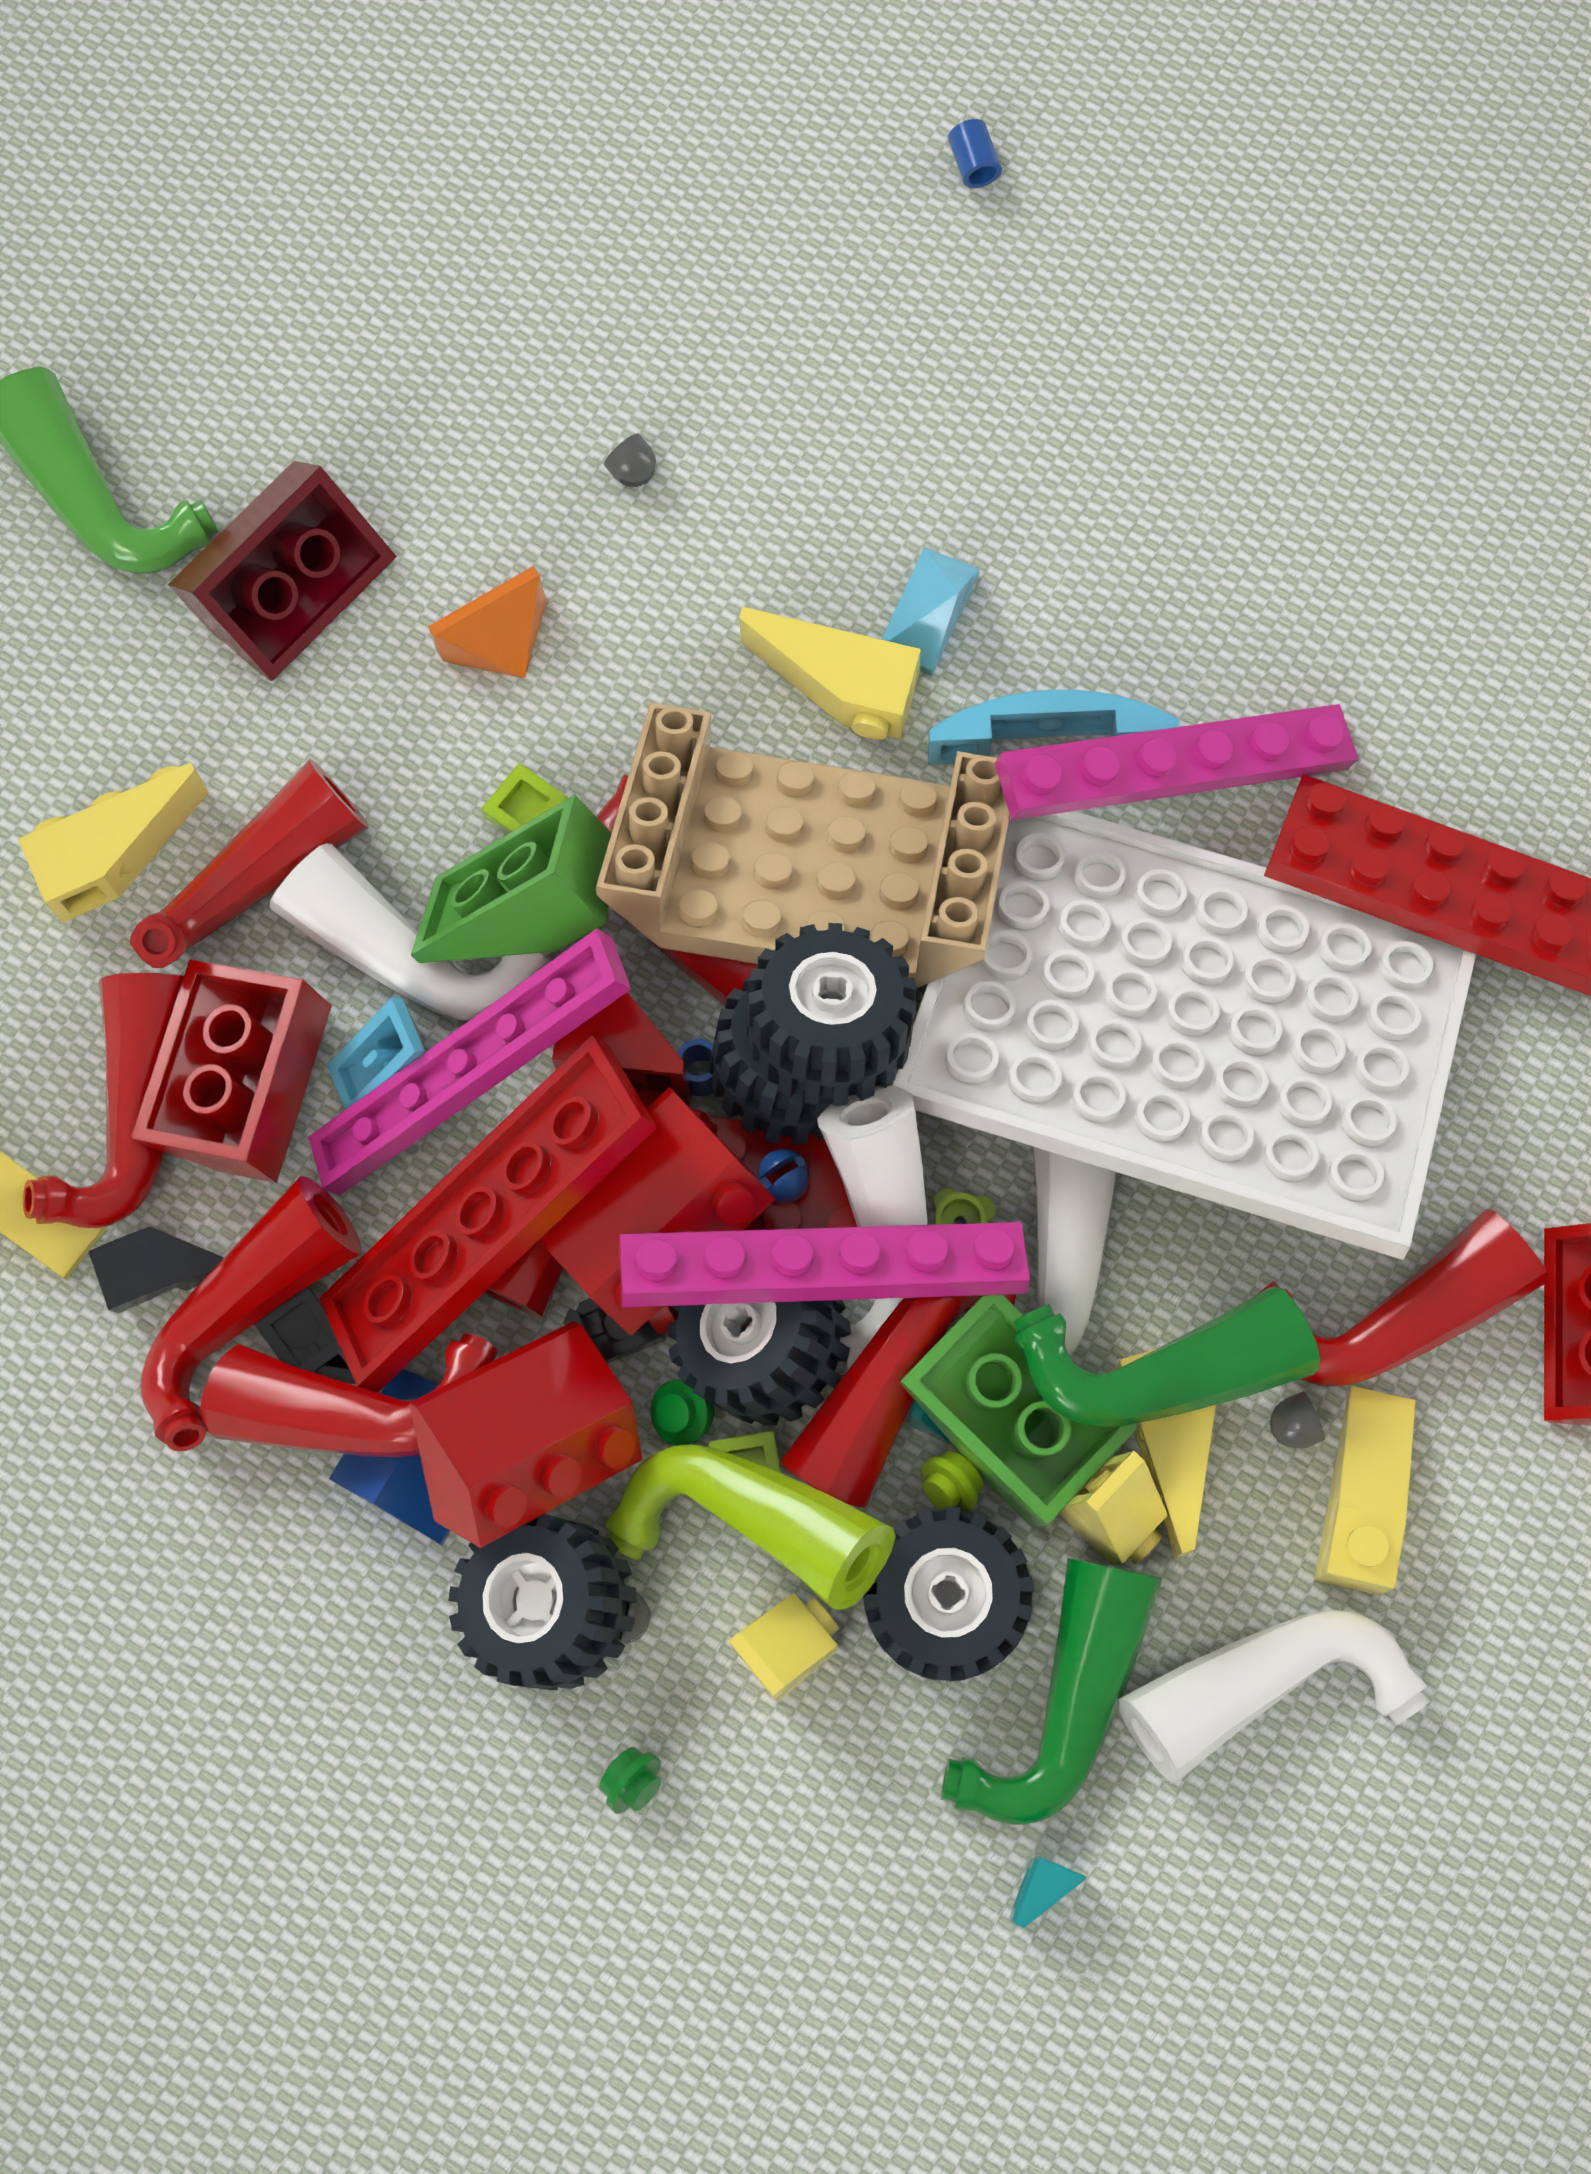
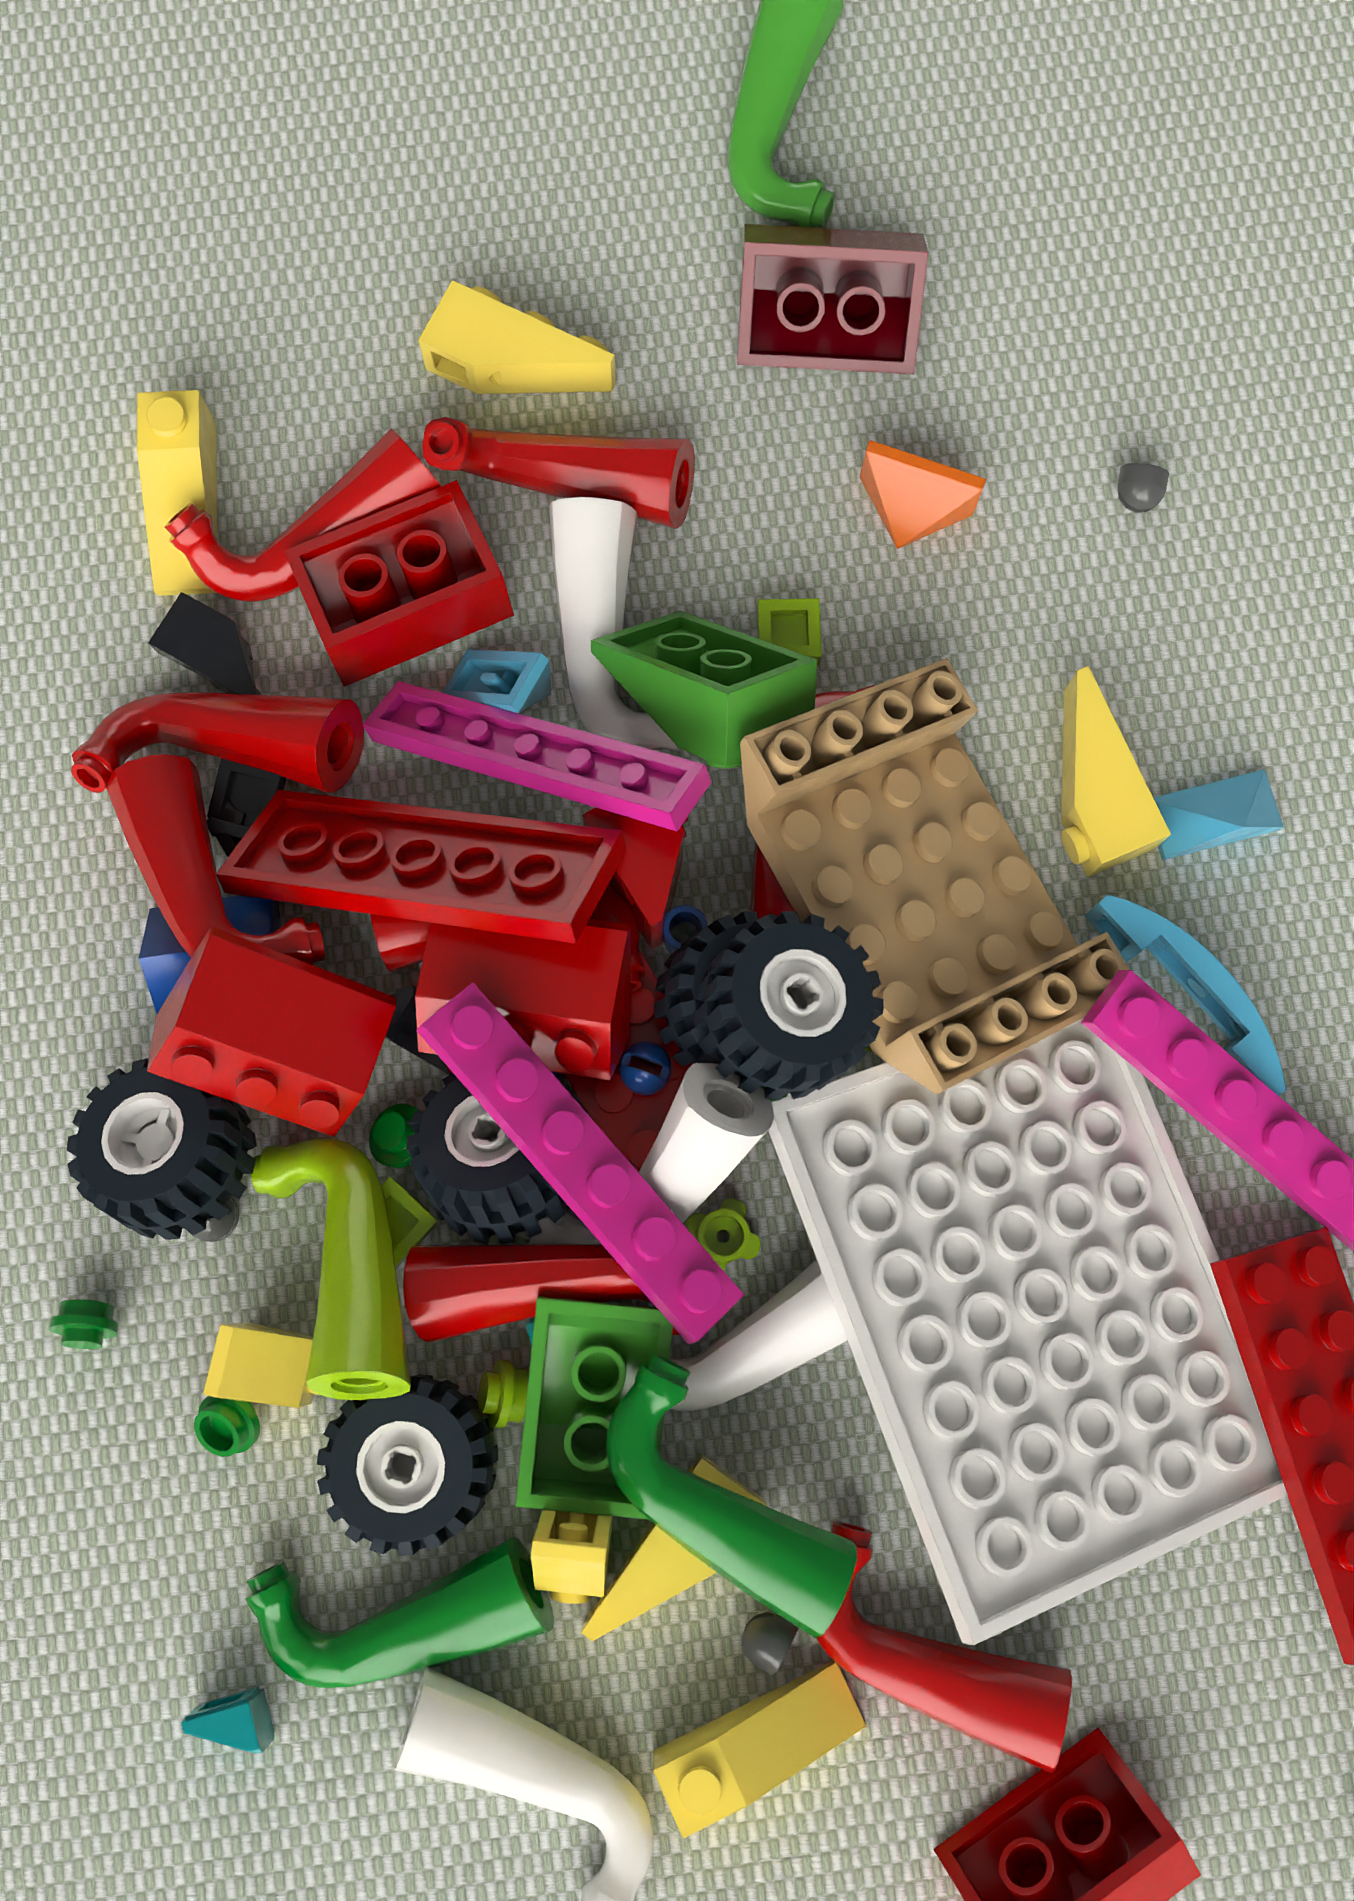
camera: 45 degrees right, 5 degrees up
none -> green plate [194,1396,260,1457]

